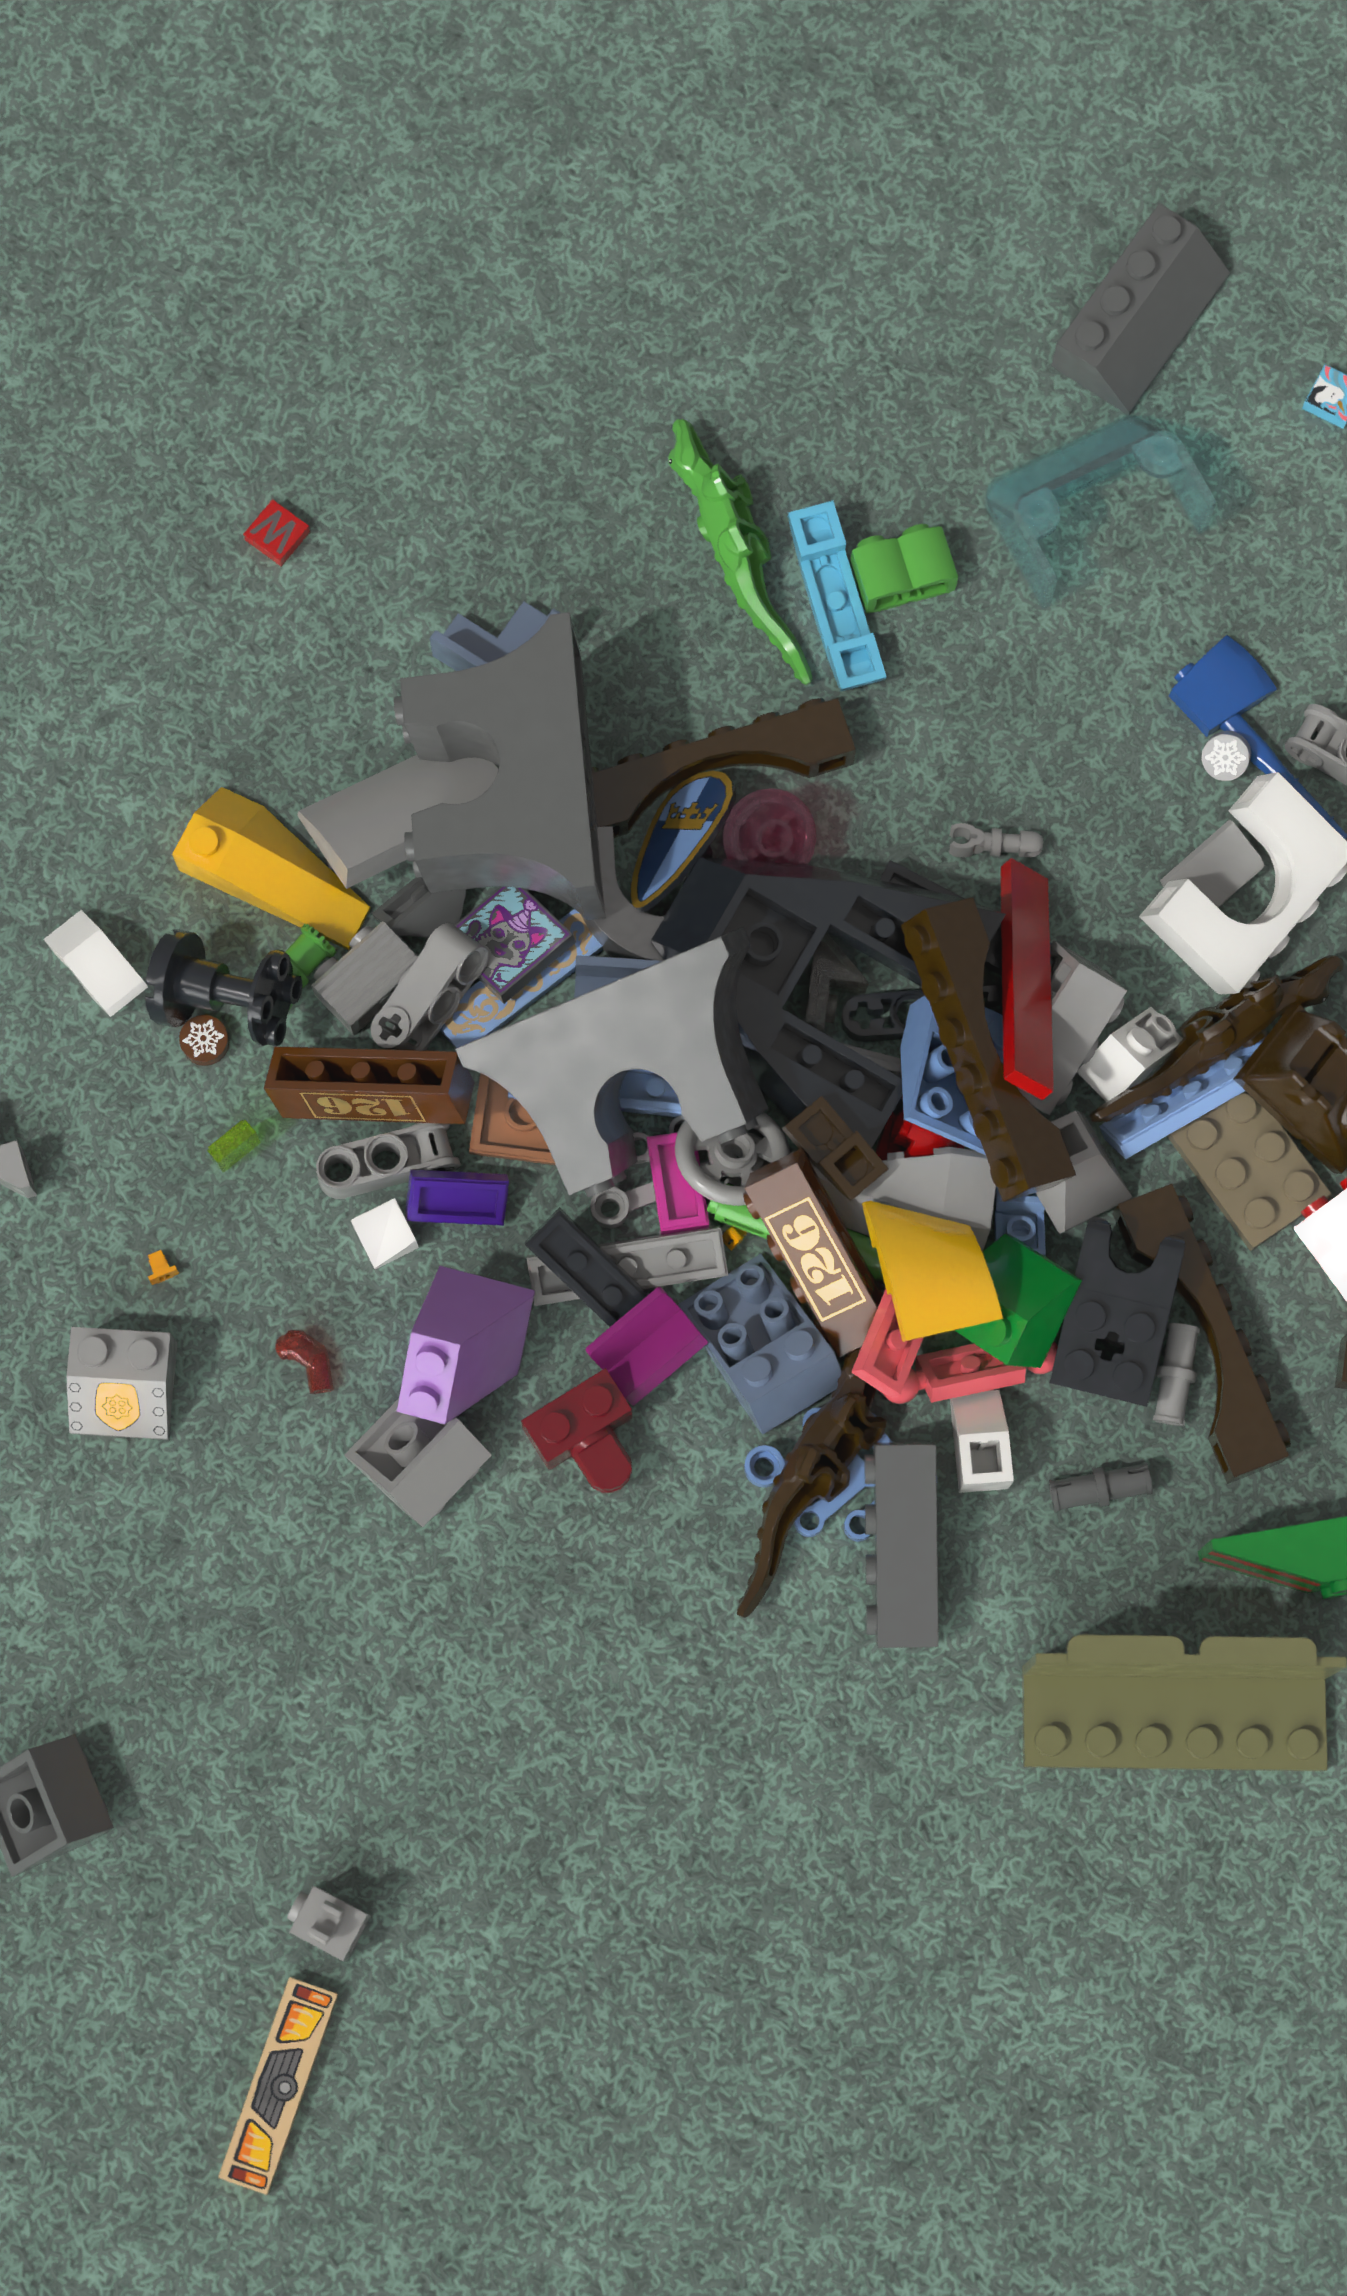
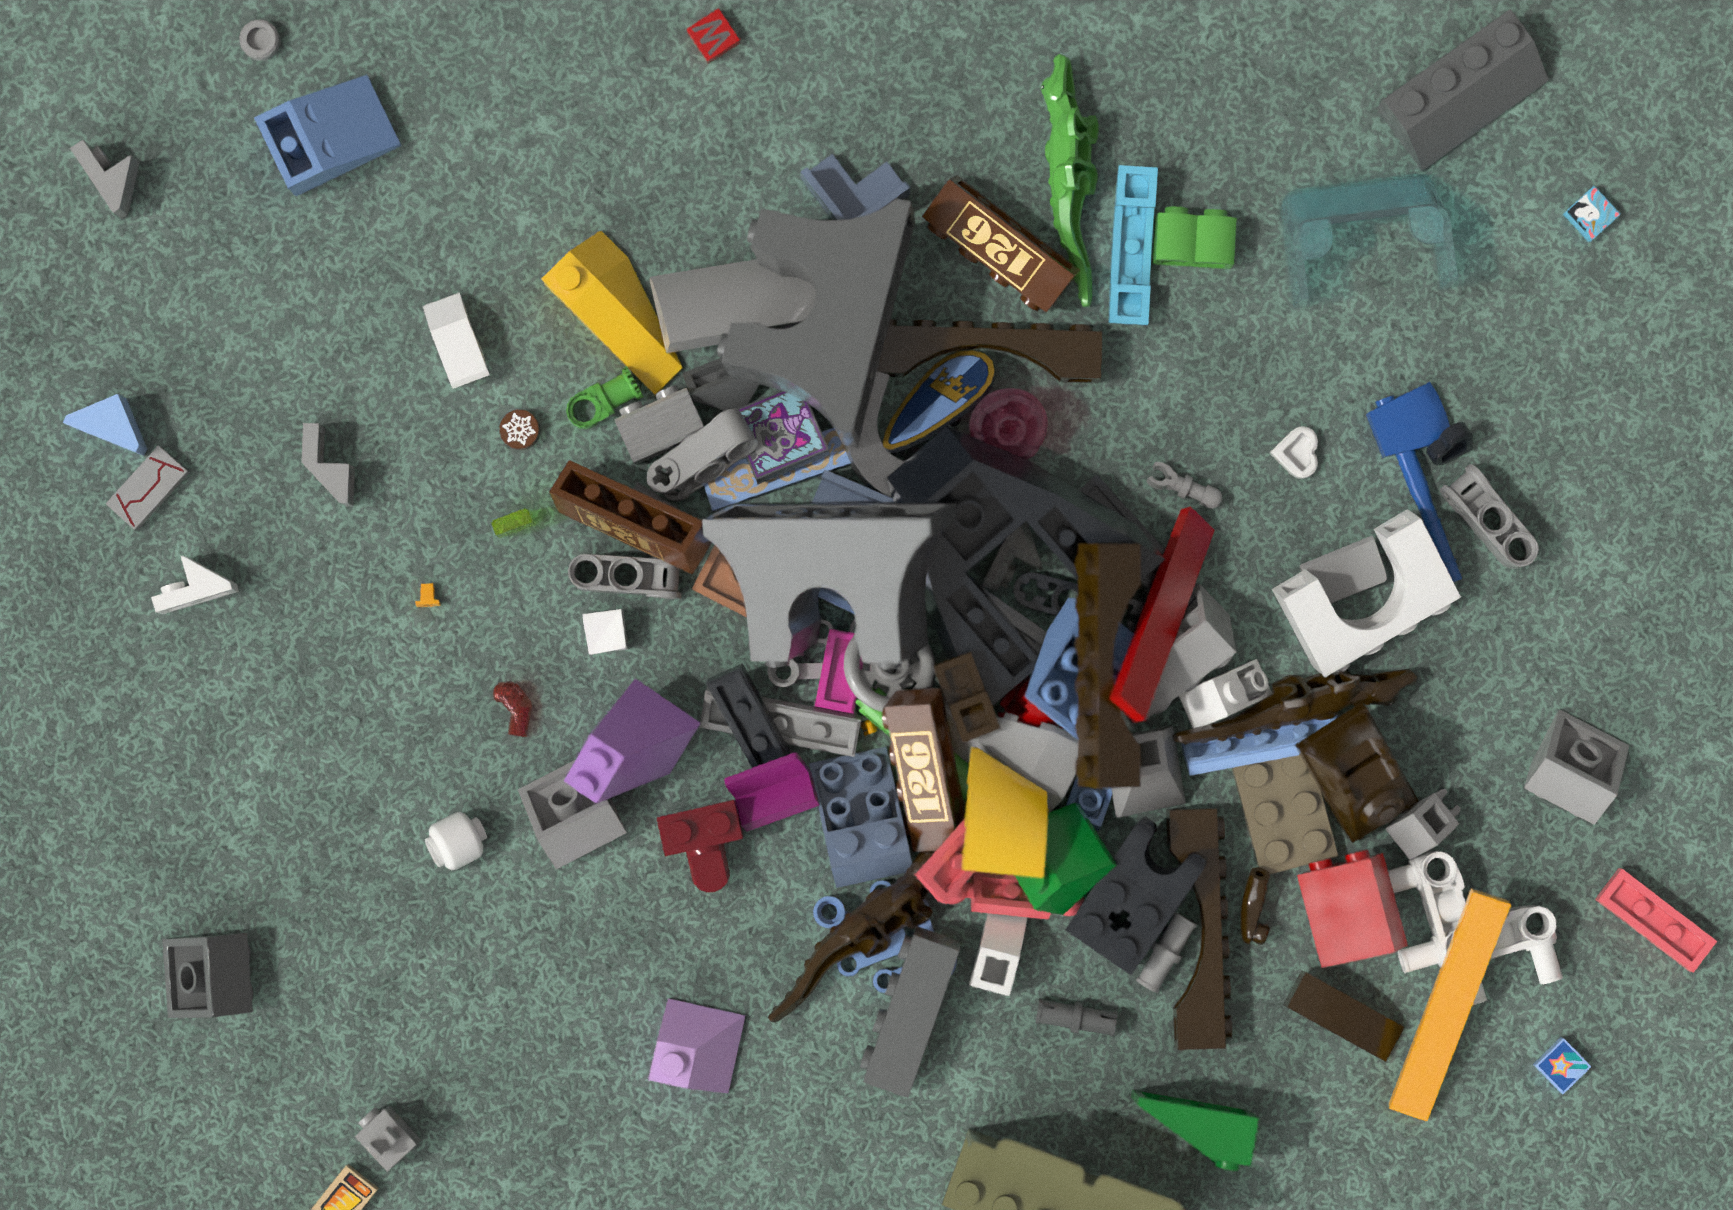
camera: 20 degrees right, 10 degrees up
light grey slope [66,1327,177,1440] -> none
black piece [145,929,302,1046] -> none
dark purple tile [405,1169,509,1226] -> none
tile [1202,731,1251,781] -> none
none -> white head [425,812,487,870]
none -> lavender slope [648,998,746,1093]
none -> reddish brown brick [922,175,1080,313]
none -> dark brown arm [1240,867,1270,945]
none -> white tile [1270,426,1318,479]
none -> black tile [1426,422,1473,465]

